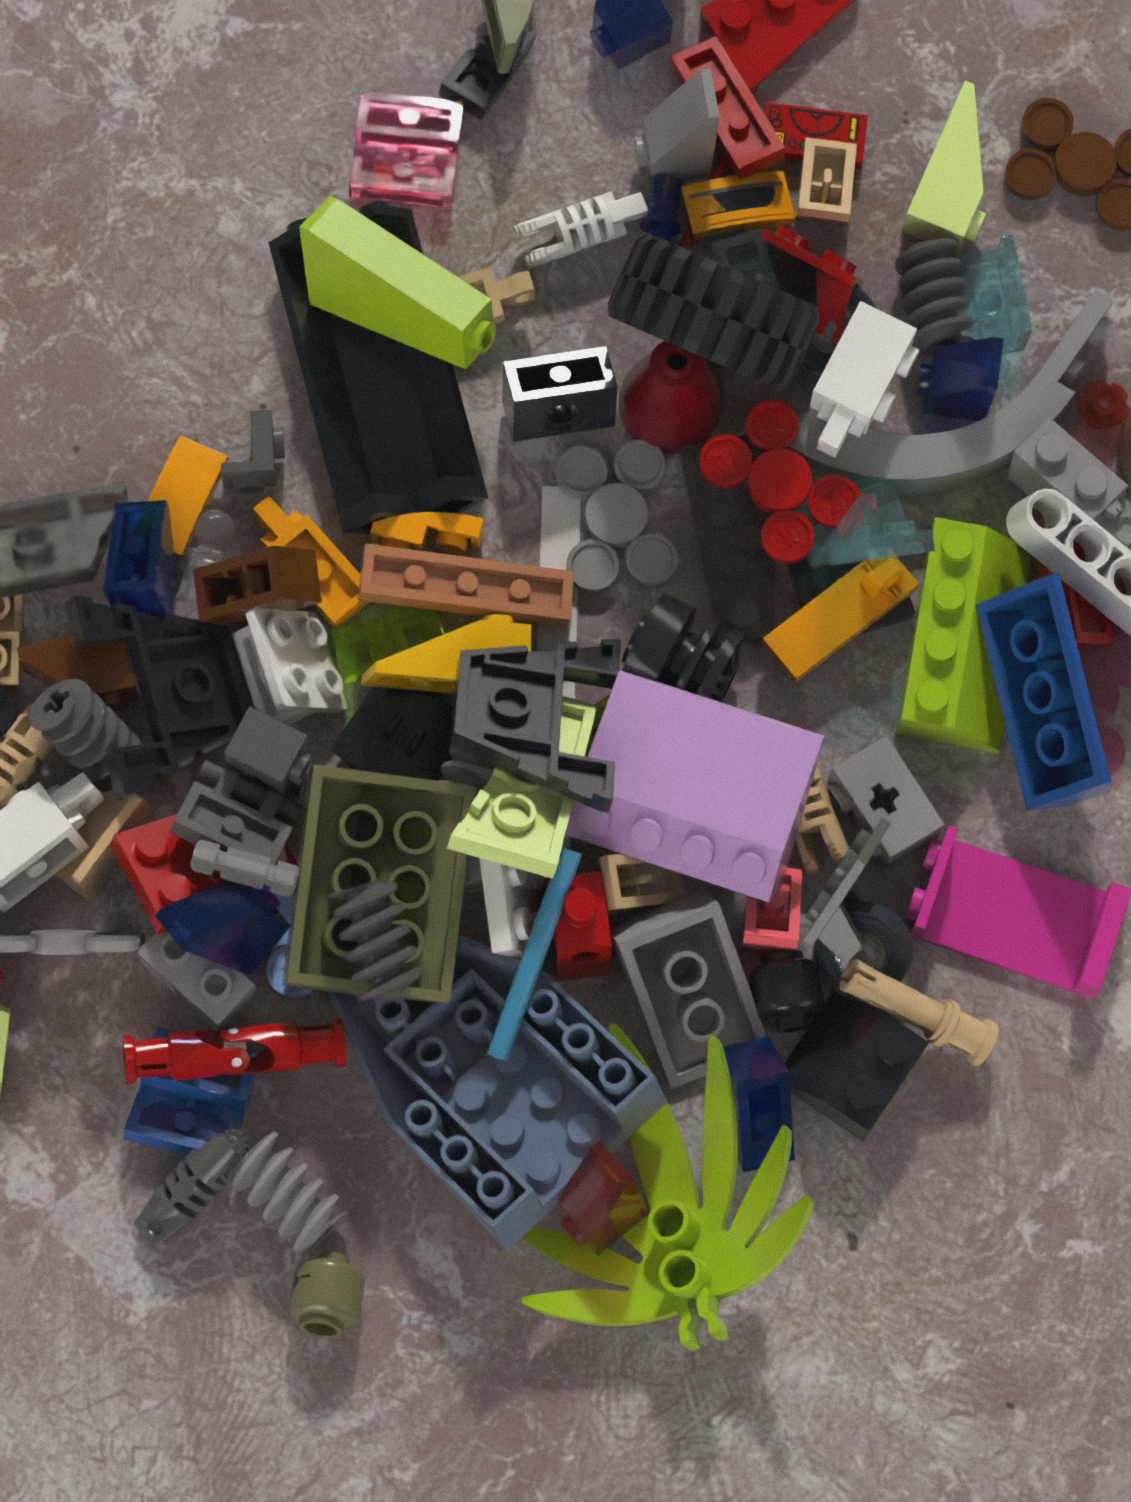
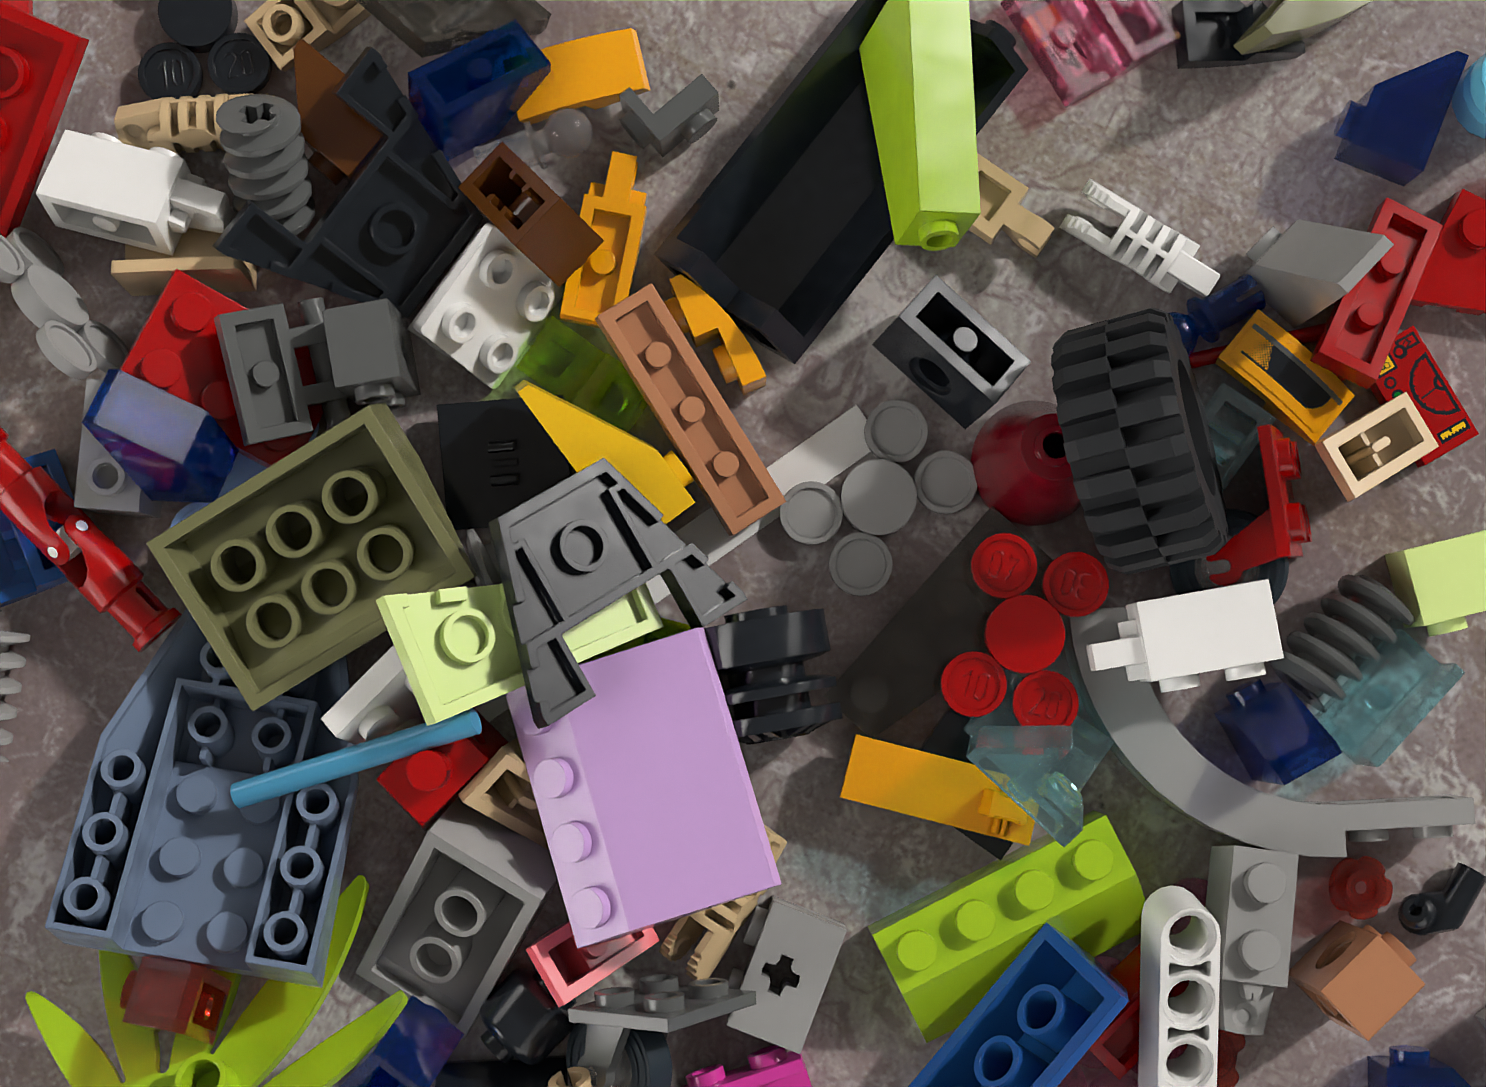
camera: 60 degrees right, 10 degrees up
light grey axle [191,840,299,897] -> none
dark grey piece [327,880,423,1002] -> none

